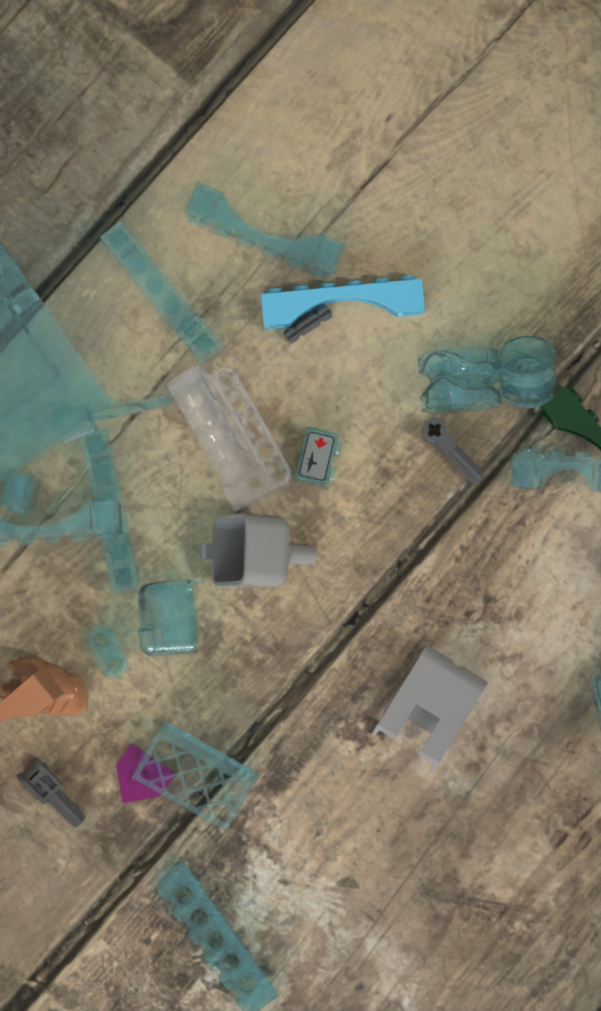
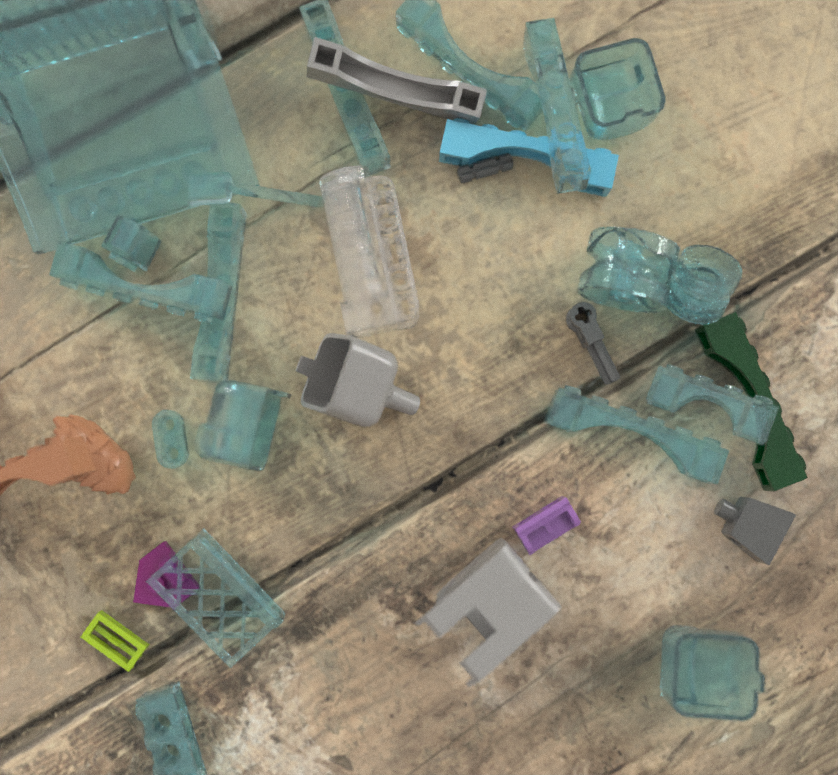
camera: 15 degrees right, 0 degrees up
dark grey connector [16,757,86,828] -> none
brick [295,426,343,489] -> none
none -> lime tile [81,610,150,672]
none -> light grey arch [306,37,487,125]
none -> medium lavender hinge [512,496,581,555]
none -> clear light blue arch [523,18,591,194]
none -> clear light blue arch [544,385,730,484]
none -> clear light blue piece [568,38,666,140]

